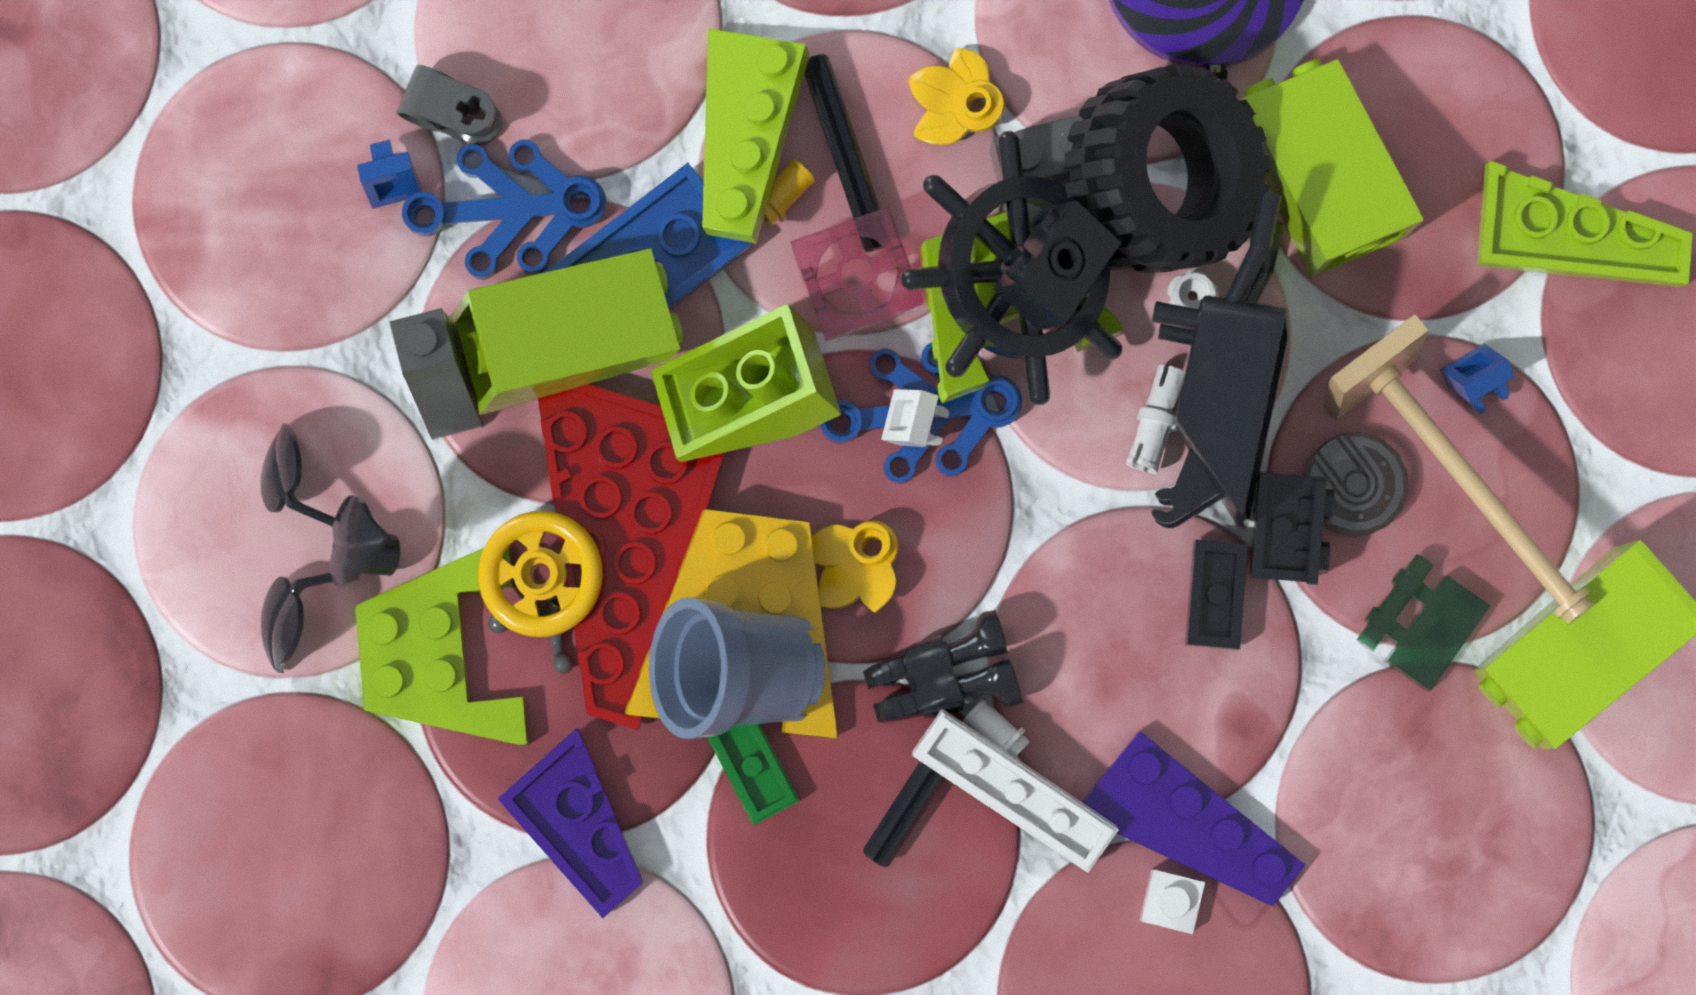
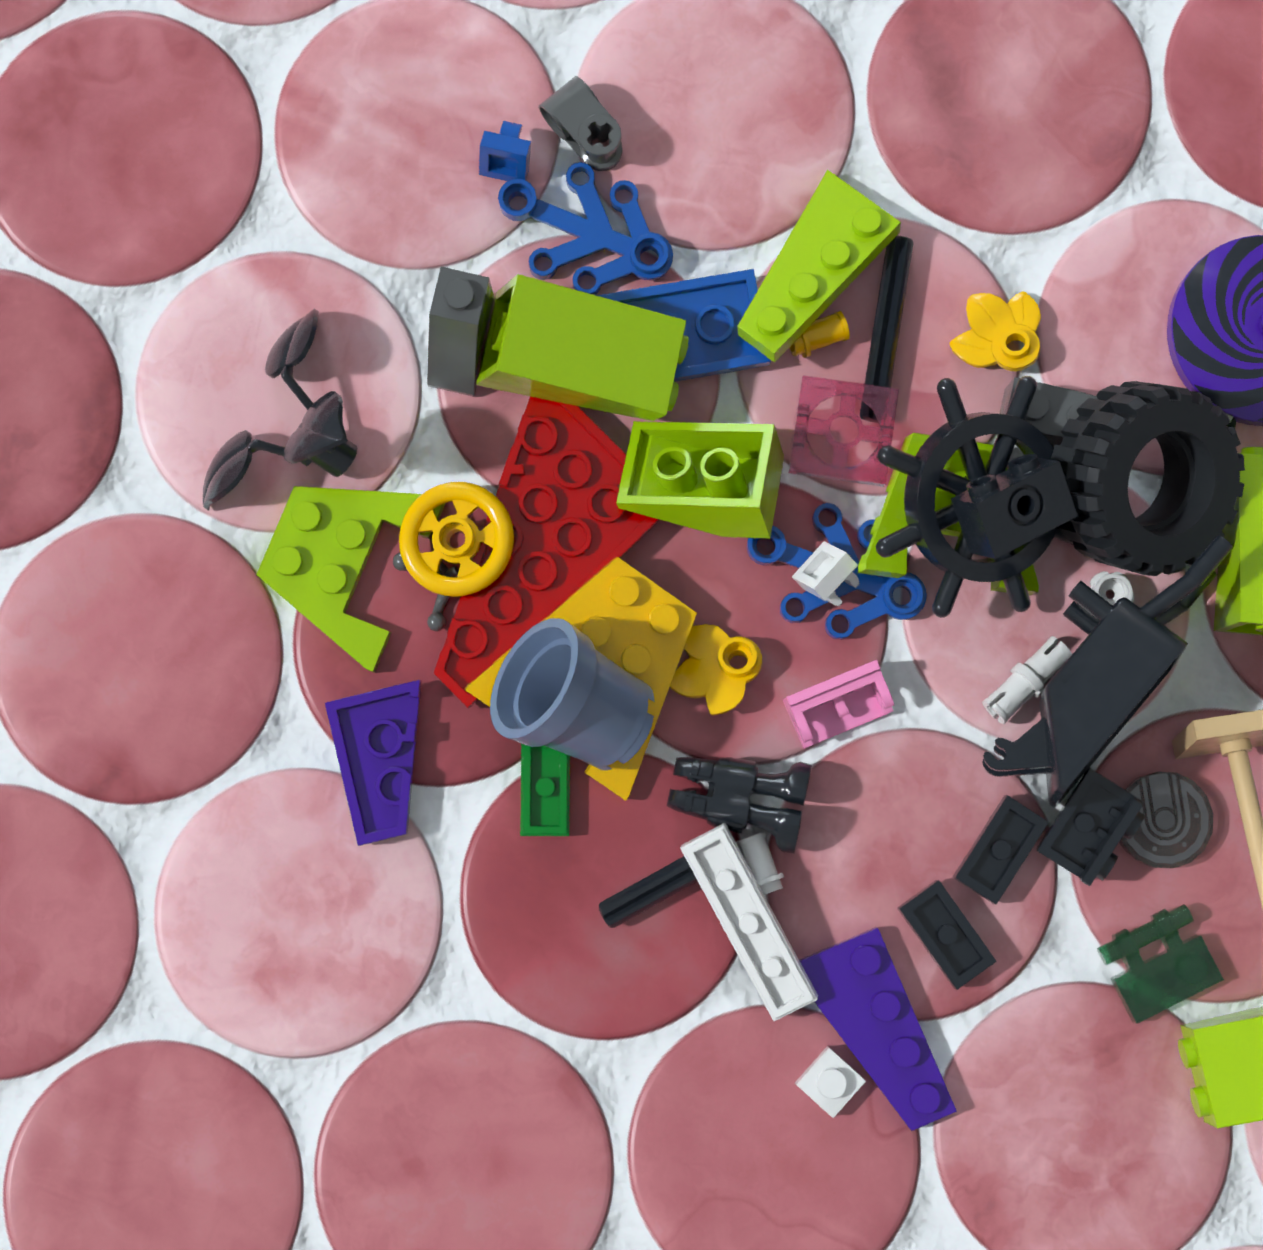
camera: 30 degrees right, 0 degrees up
none -> bright pink hinge [783,660,894,749]
none -> black plate [897,880,997,990]

